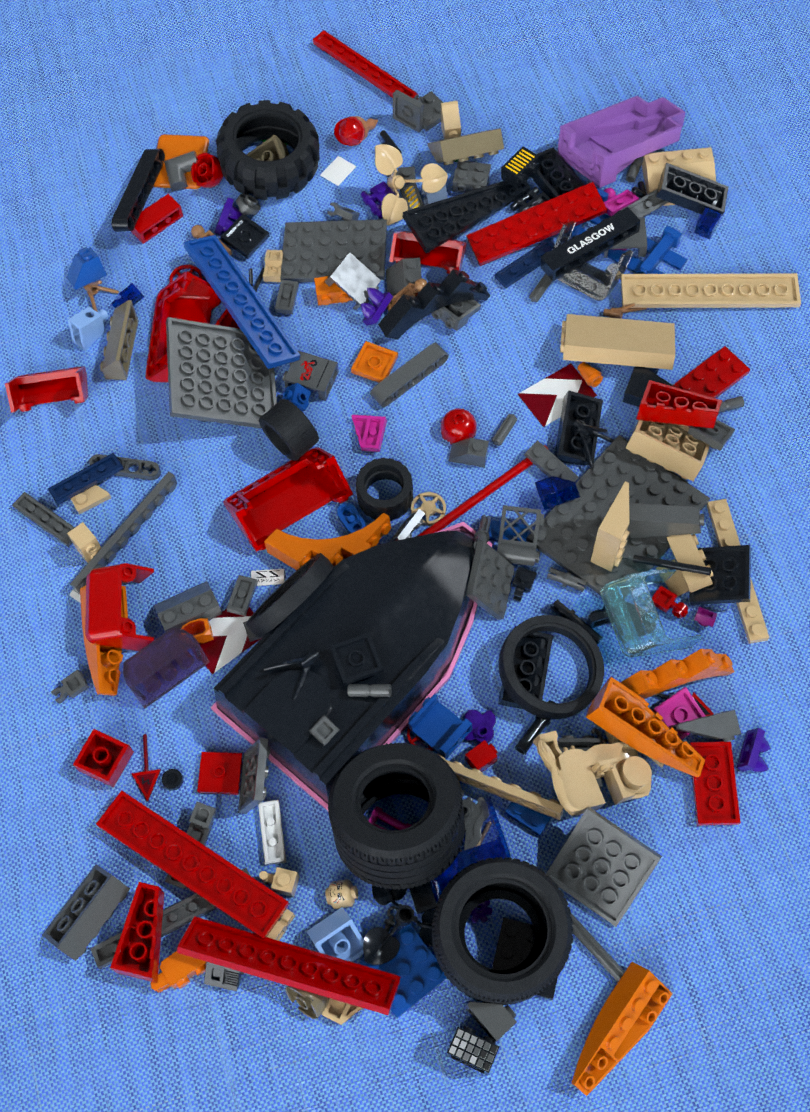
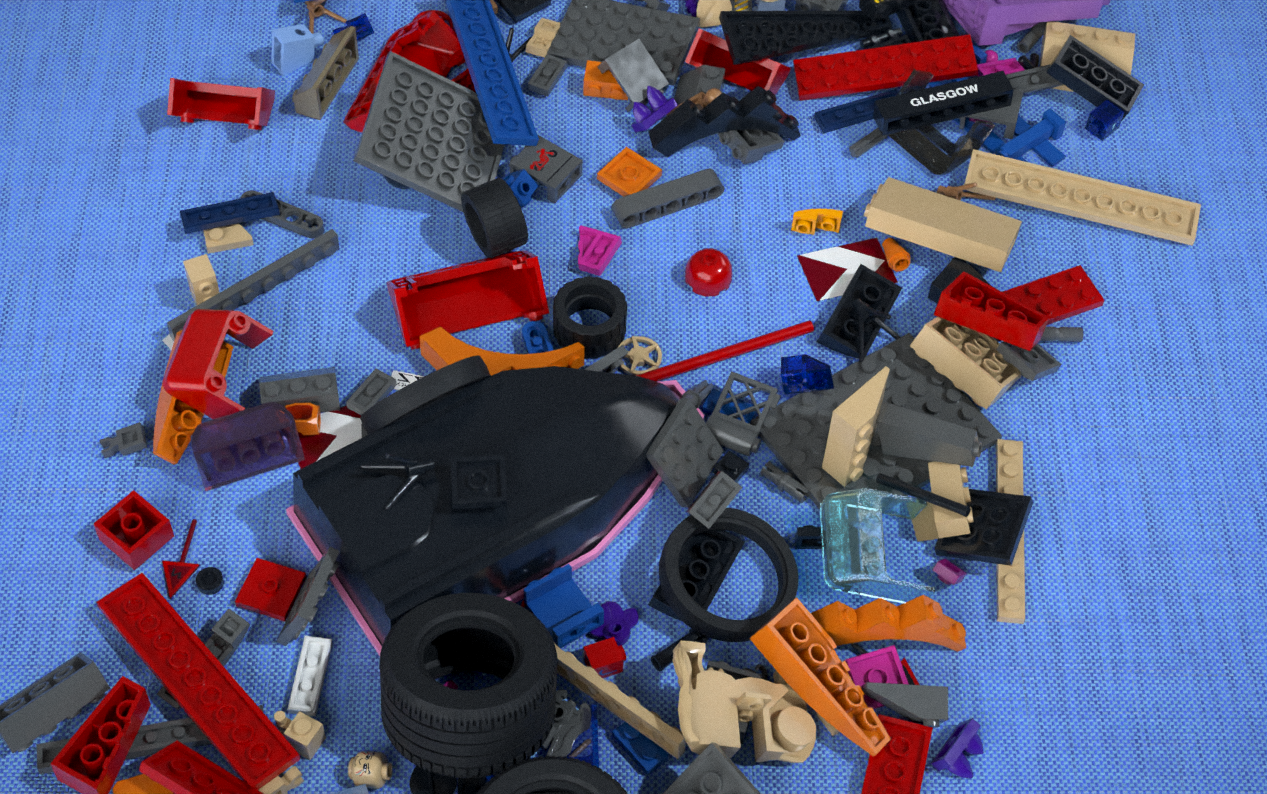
camera: 10 degrees right, 10 degrees down
dark grey tile [12,492,75,548] -> none
dark grey tile [309,715,339,746] -> none
dark grey piece [348,684,392,697] -> none
dark grey slope [449,438,489,468] -> none
dark grey axle [492,414,517,446] -> none
dark grey plate [524,440,579,492] -> none
black pin [550,599,603,645] -> none
red plate [650,586,688,619] -> none
none -> dark grey panel [686,471,743,529]
none -> light orange slope [791,209,843,235]

